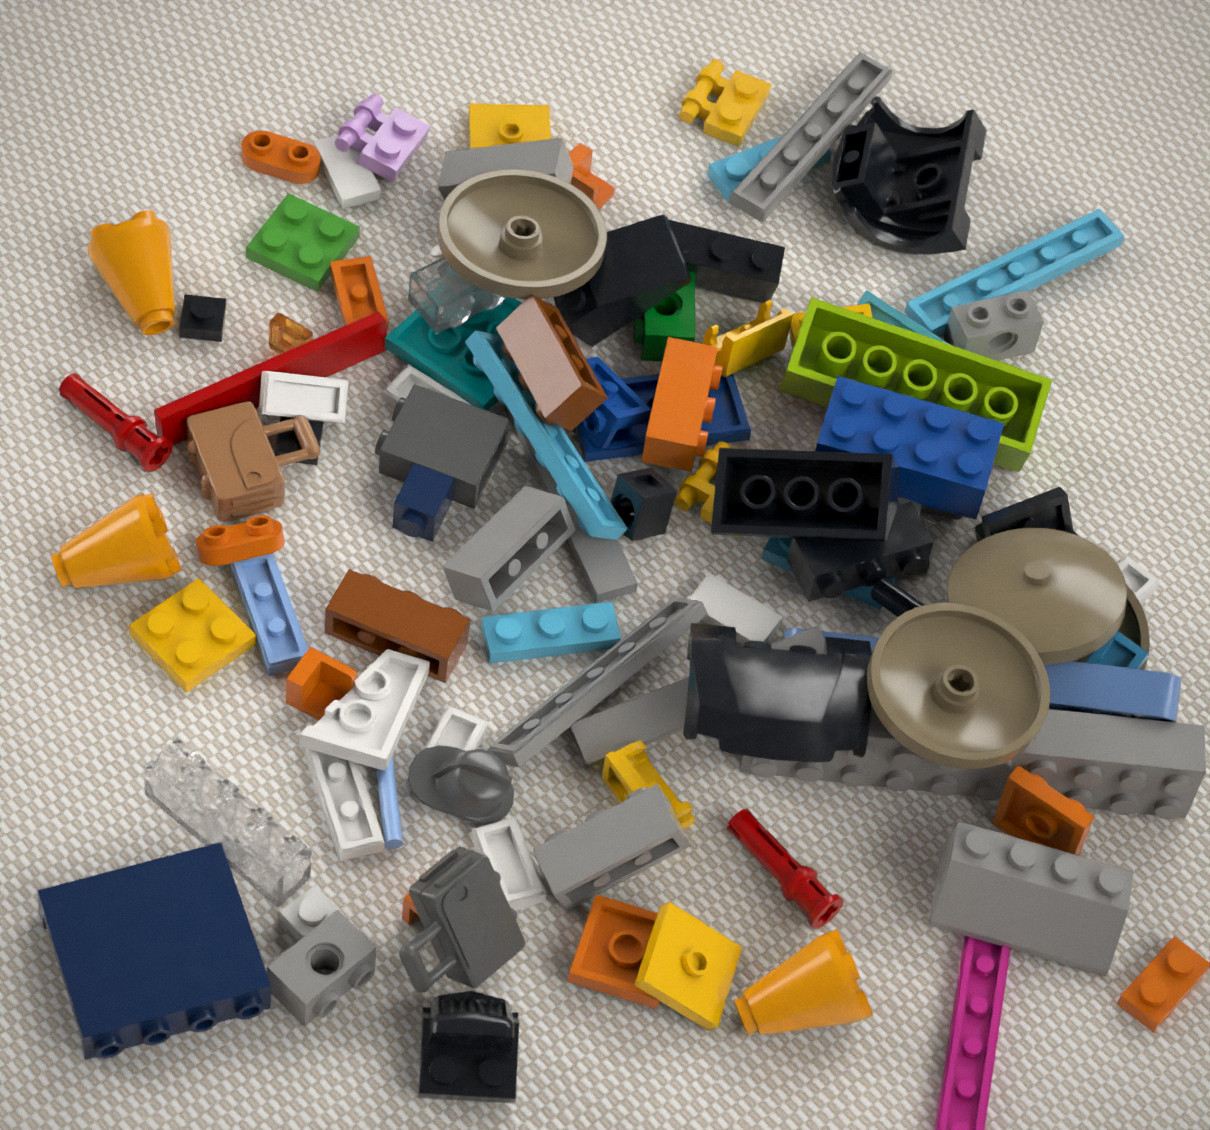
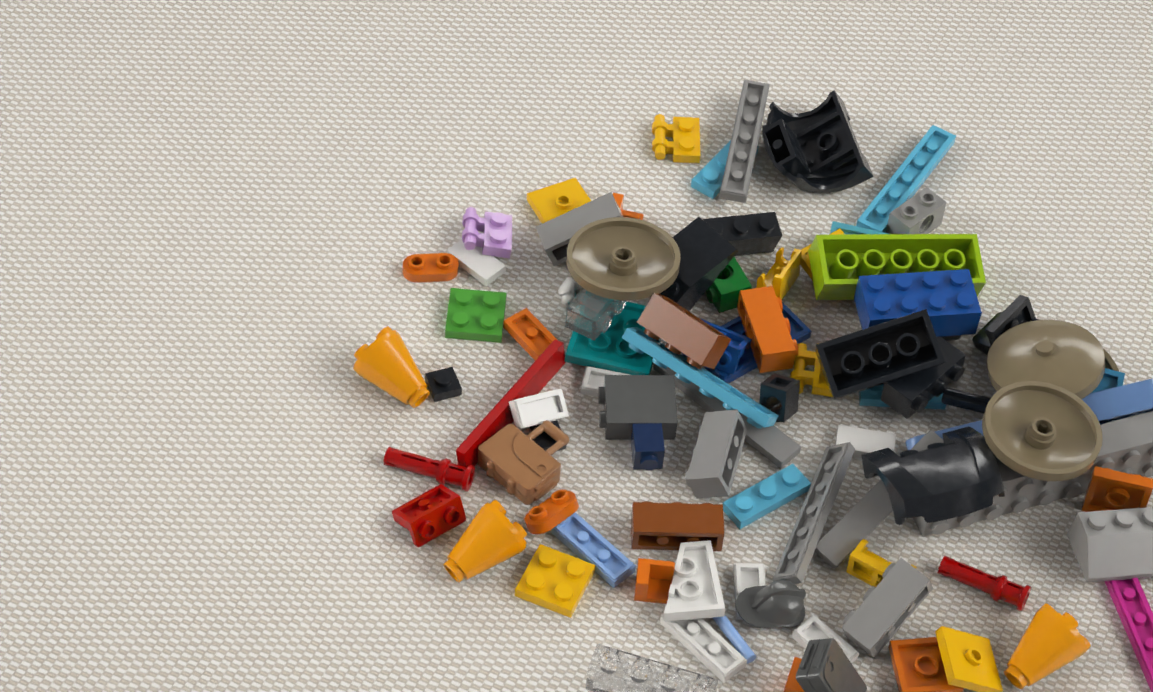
camera: 20 degrees left, 5 degrees down
clear orange tile [269,312,313,354] -> none
none -> red bracket [392,484,466,547]

